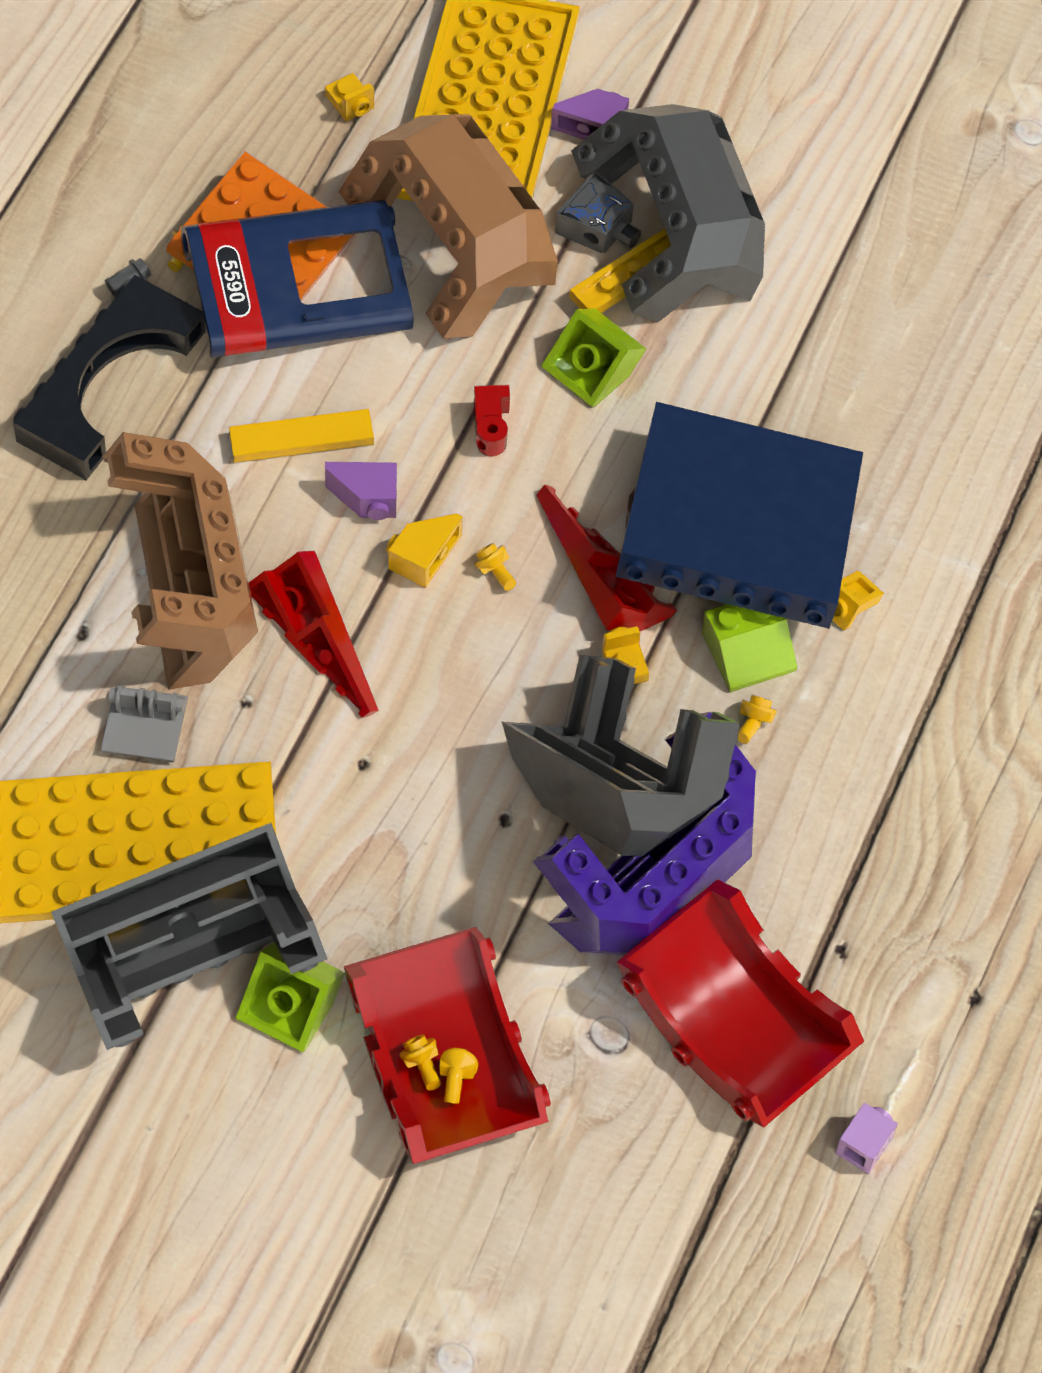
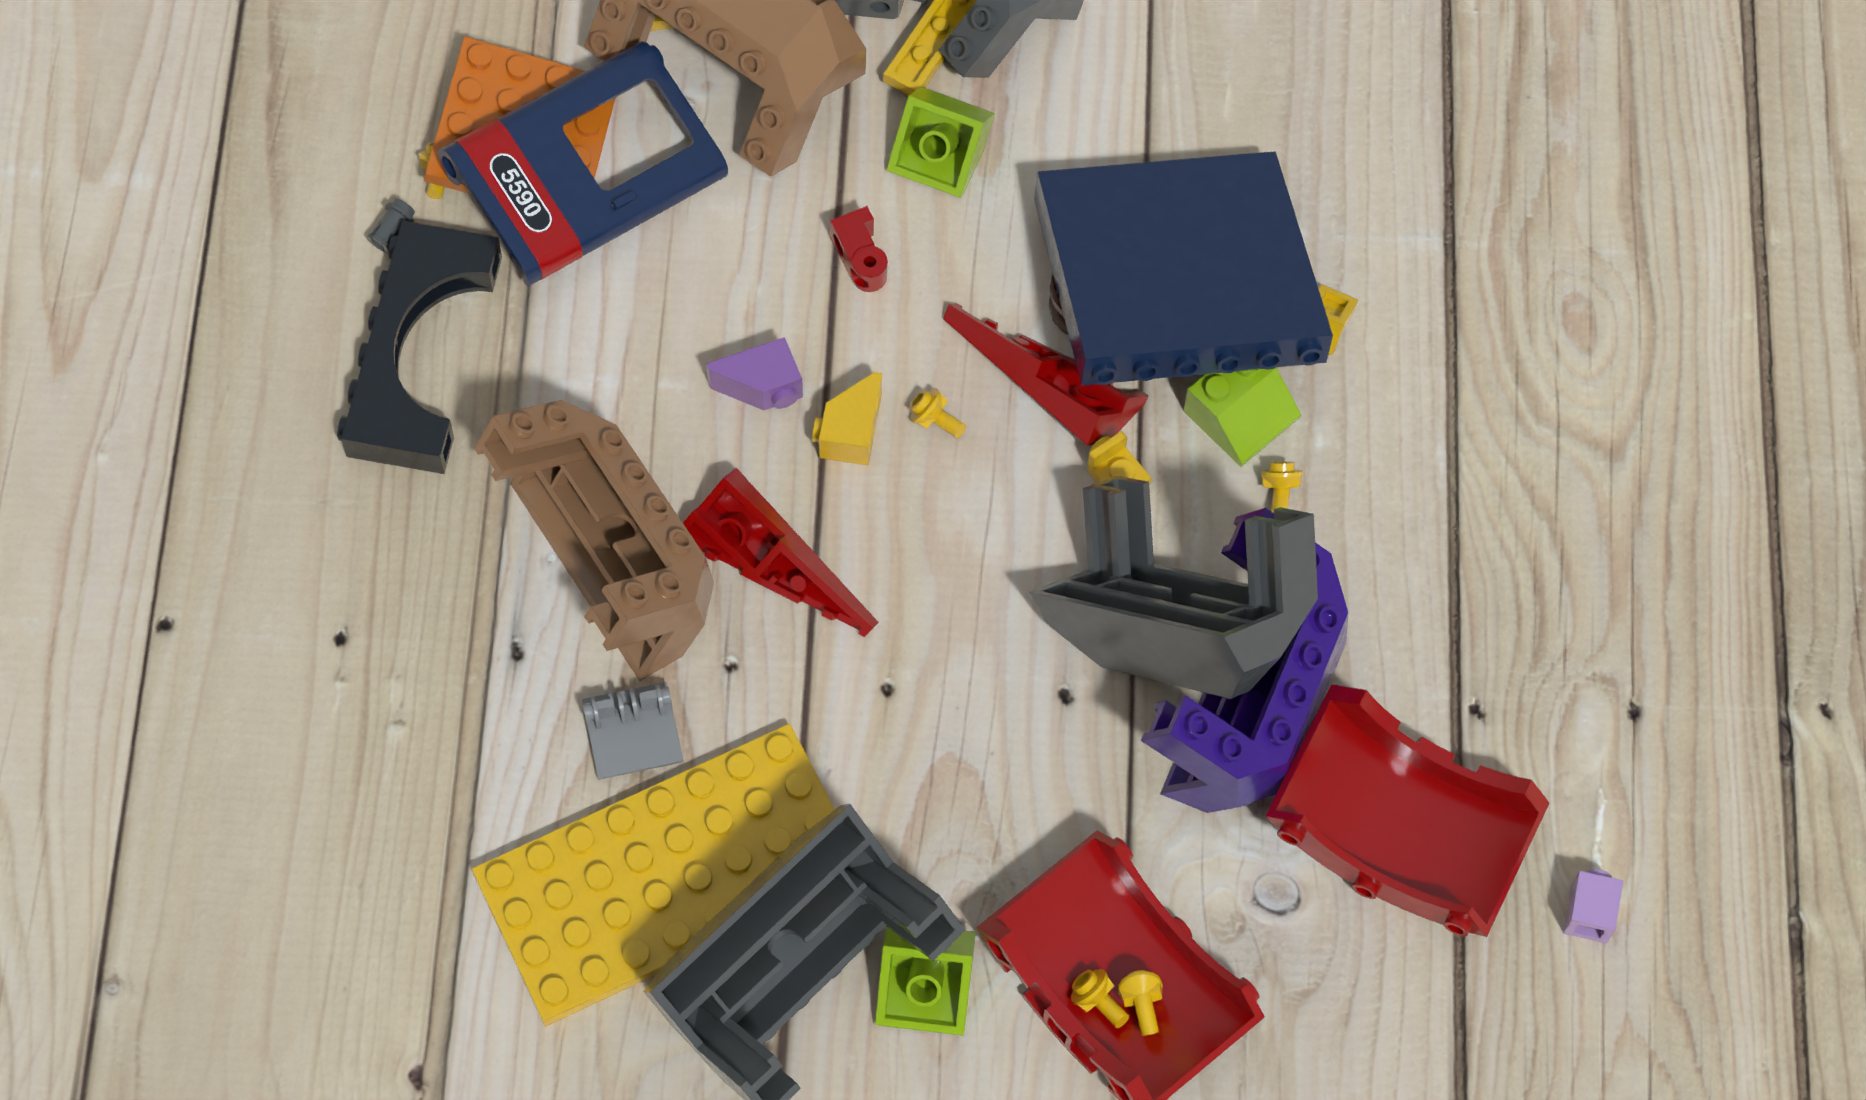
camera: 20 degrees left, 5 degrees up
yellow tile [229,409,374,463] -> none

